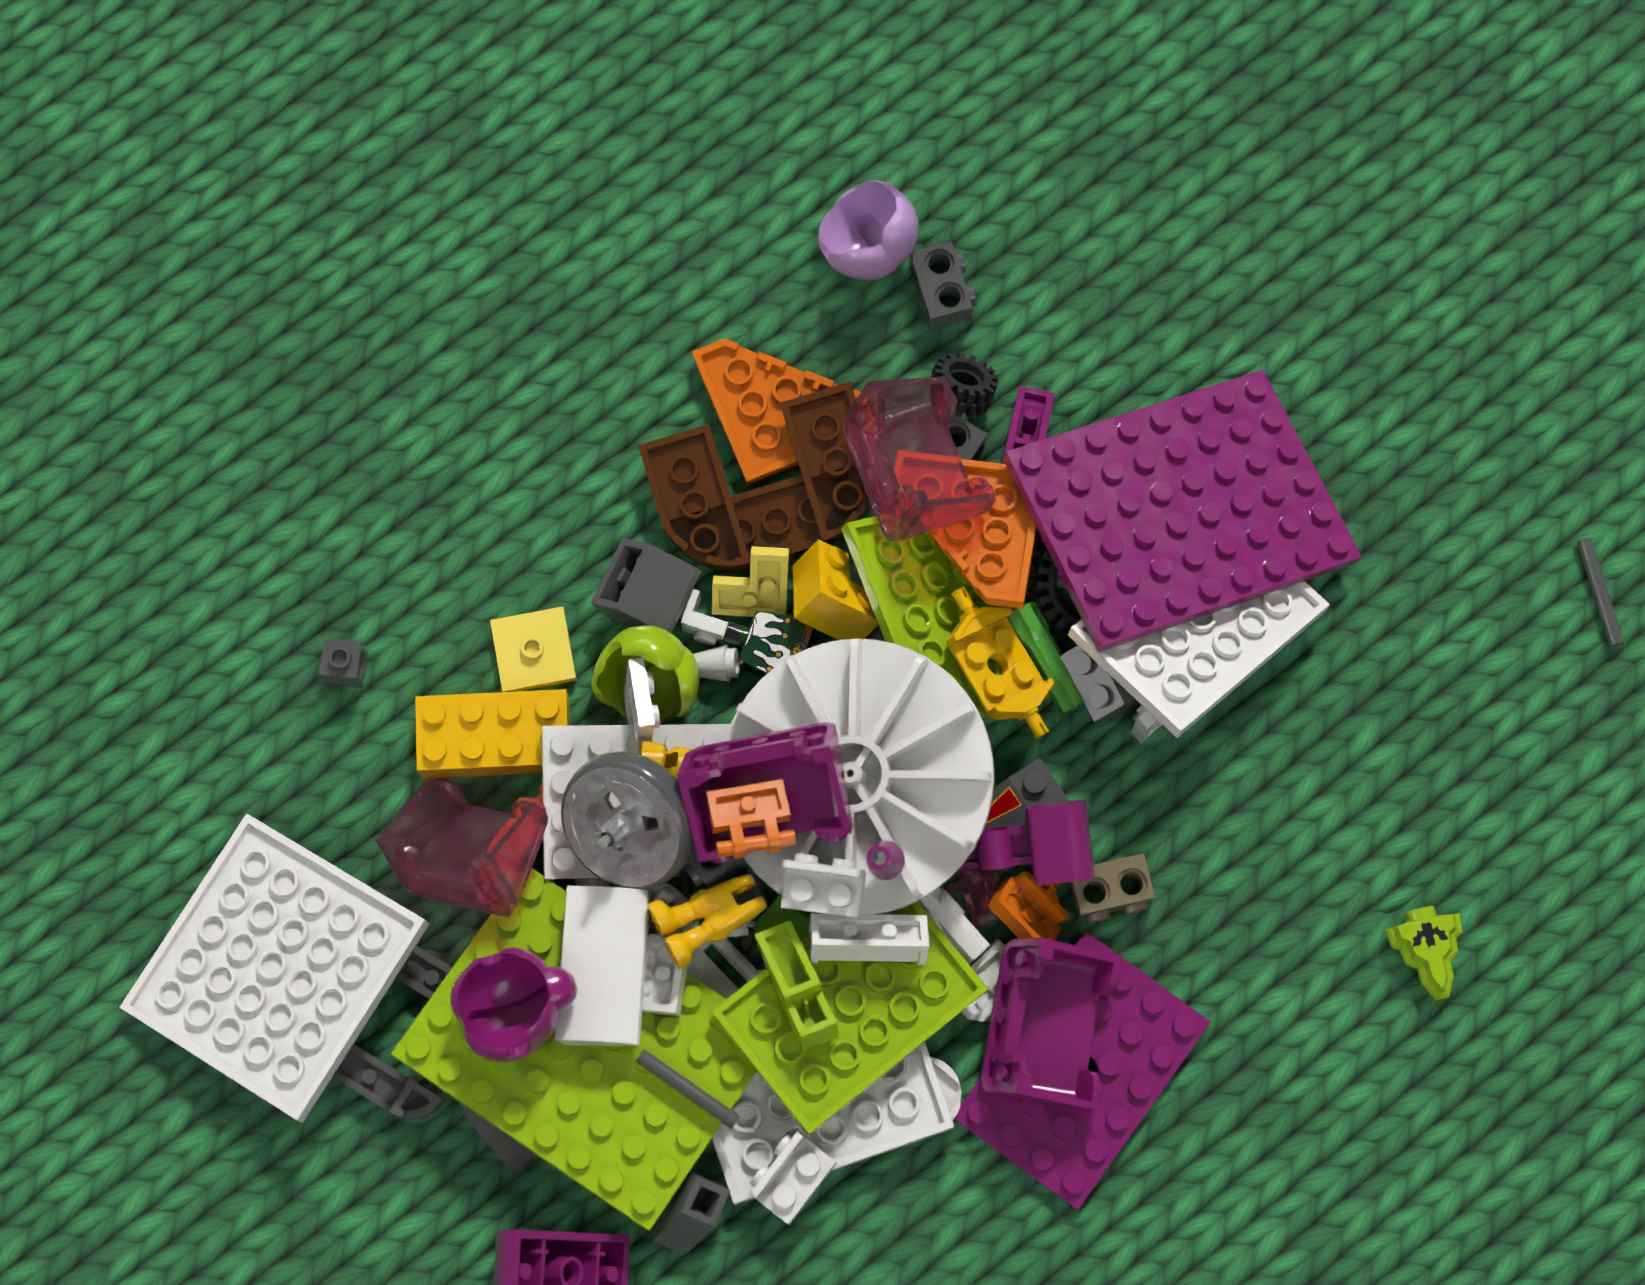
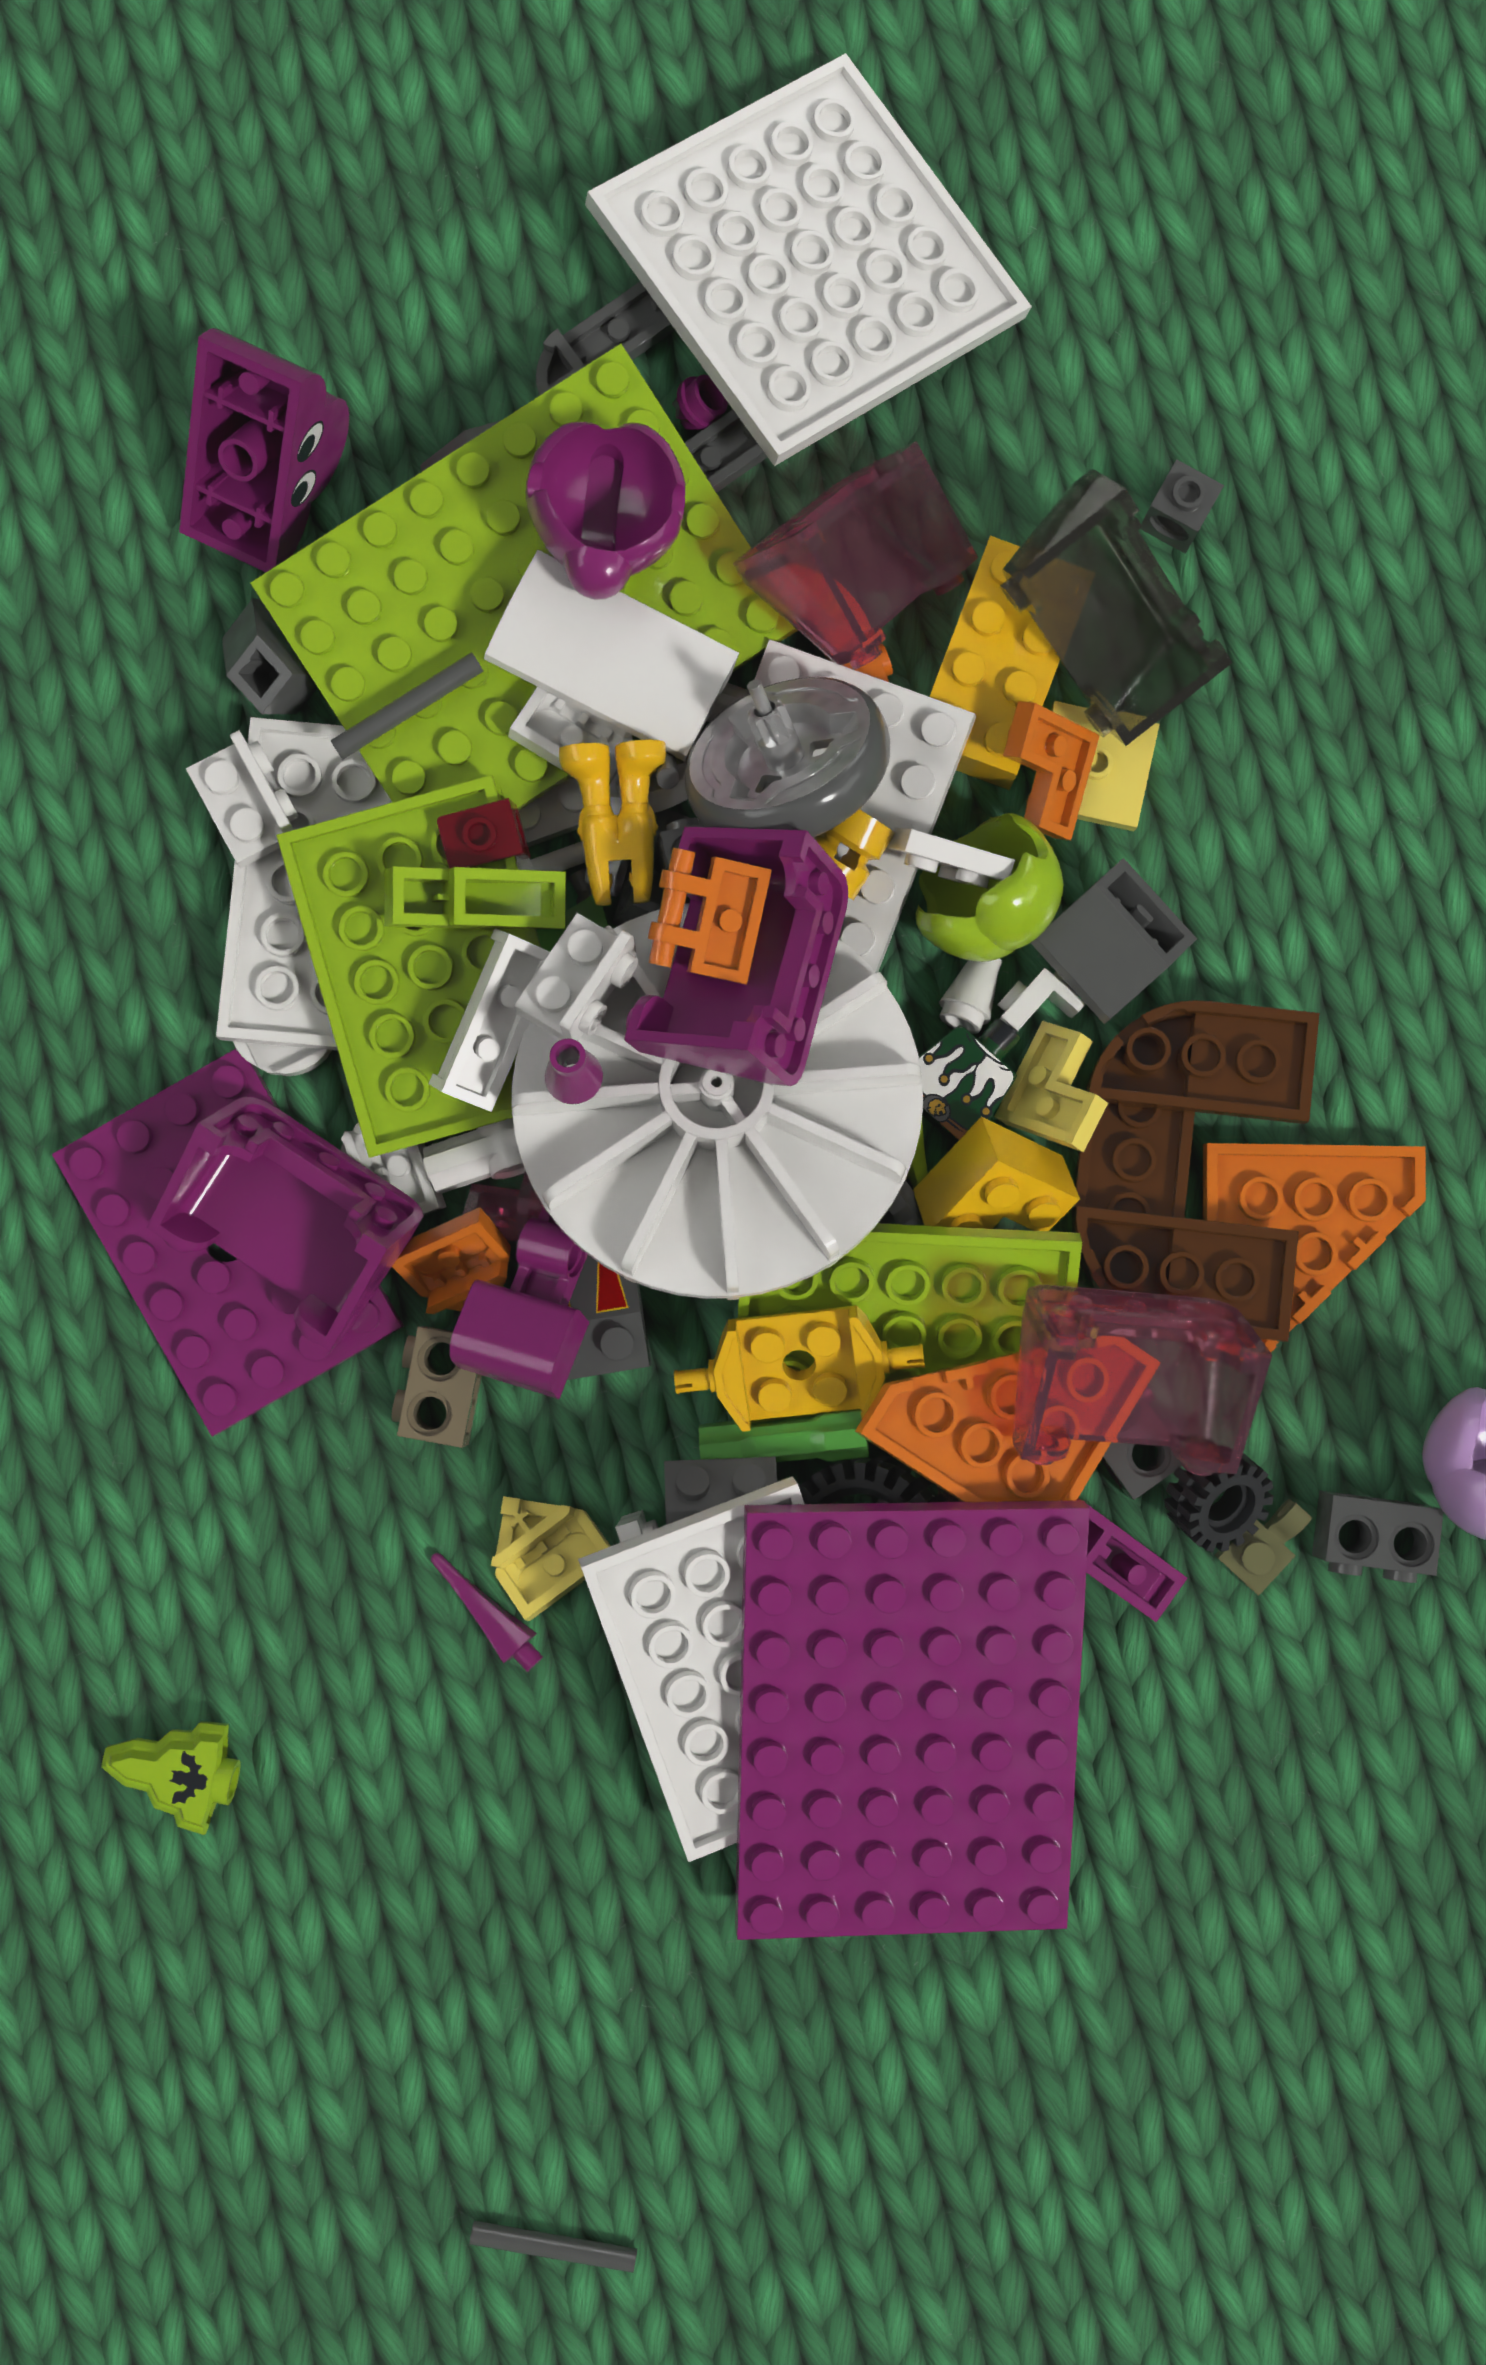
camera: 115 degrees right, 10 degrees up
none -> magenta piece [430,1553,543,1673]
none -> dark red bracket [437,798,530,869]
none -> light yellow slope [491,1496,610,1621]
none -> magenta plate [672,374,728,431]
none -> clear smoke windscreen [1000,469,1232,746]
none -> orange plate [1003,701,1100,841]
none -> olive plate [1214,1499,1312,1596]

